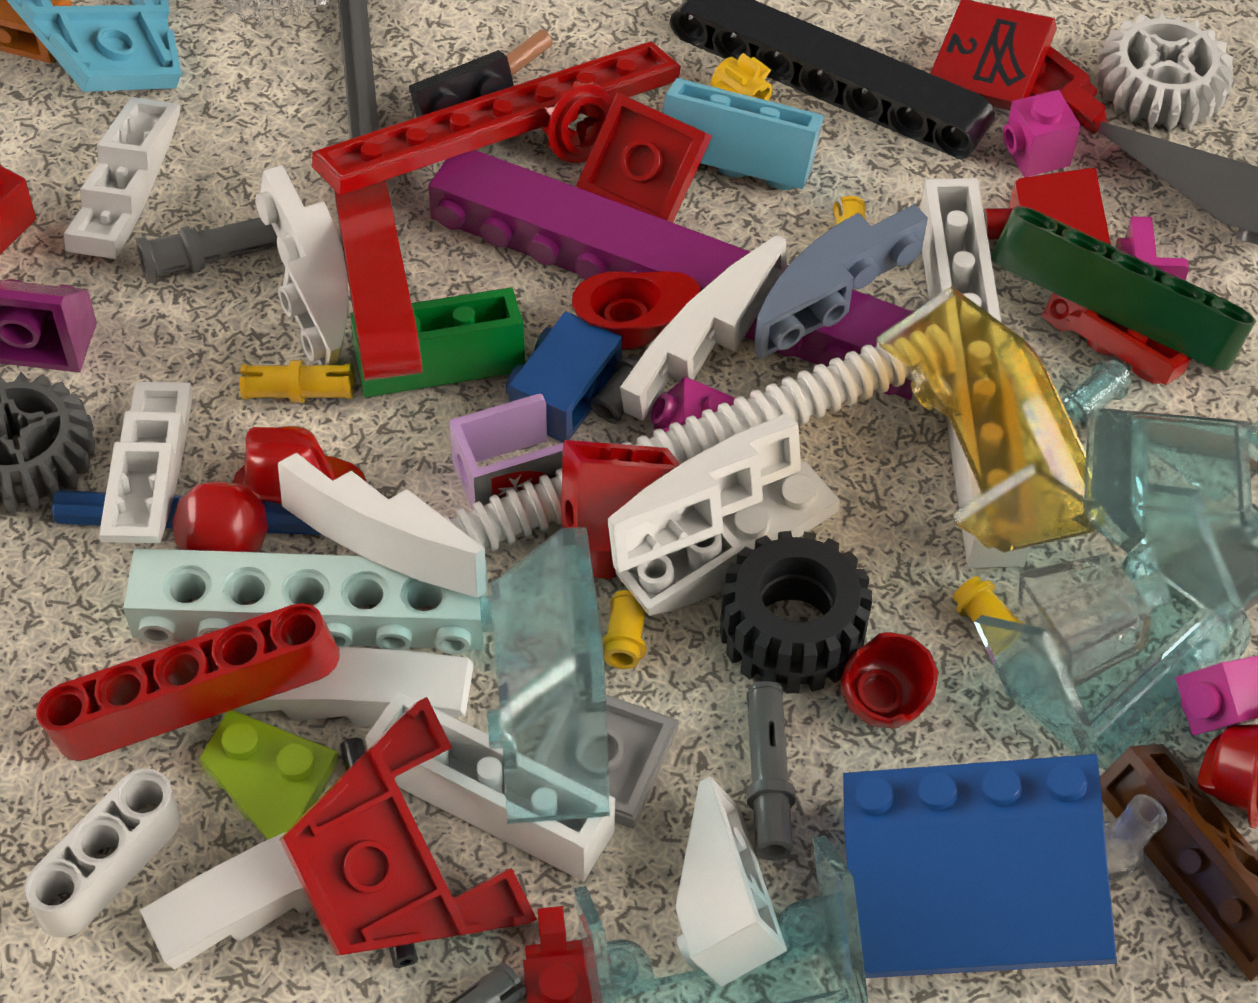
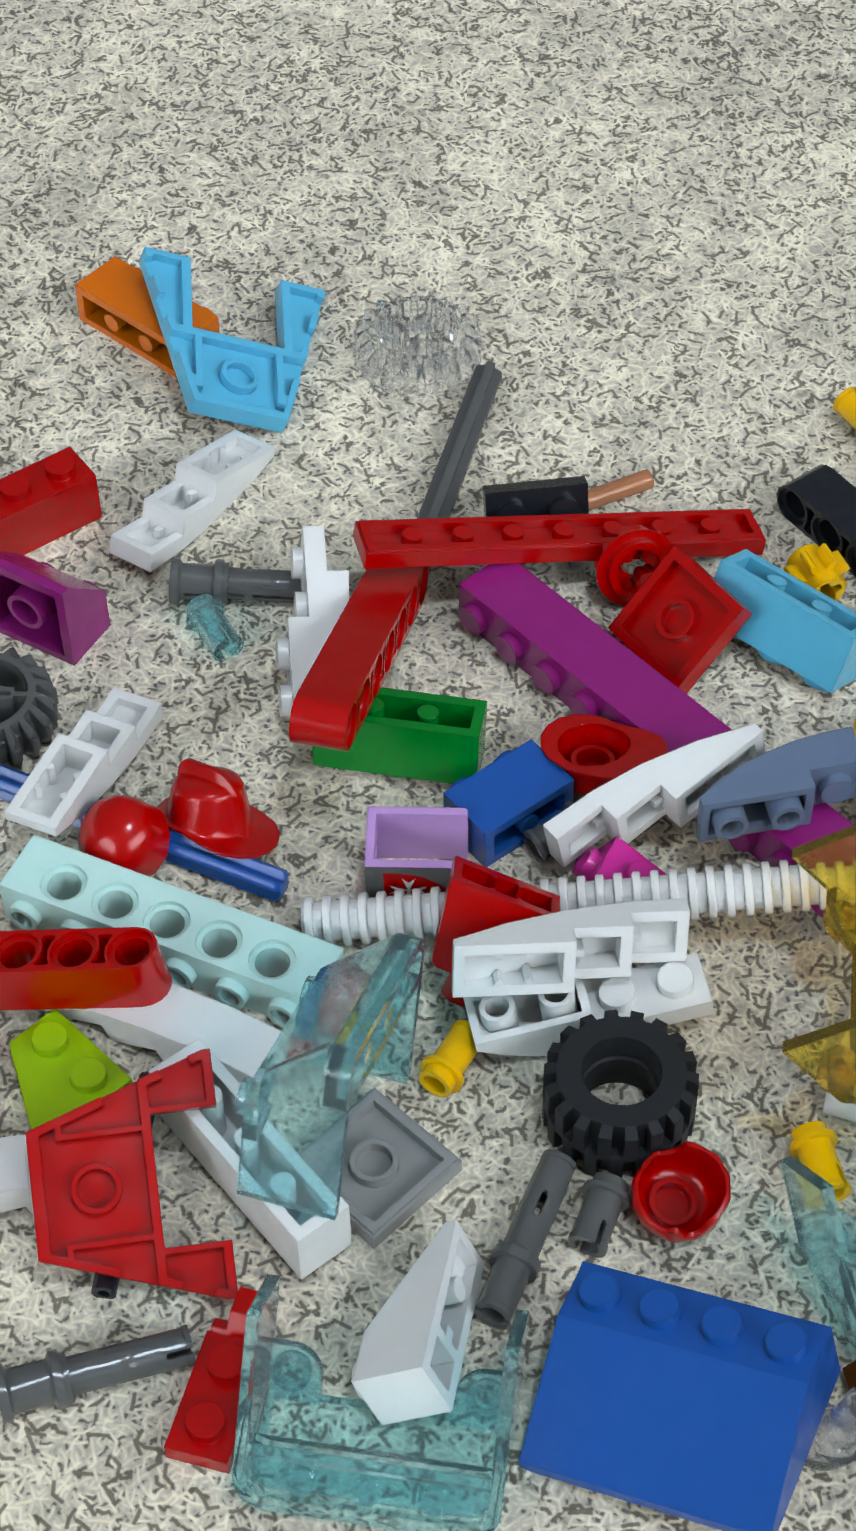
camera: 25 degrees right, 5 degrees down
yellow pin [239,360,355,403] -> none
white slope [278,453,486,598] -> none
none -> clear light blue pin [186,594,244,662]
none -> dark grey pin [568,1172,631,1258]

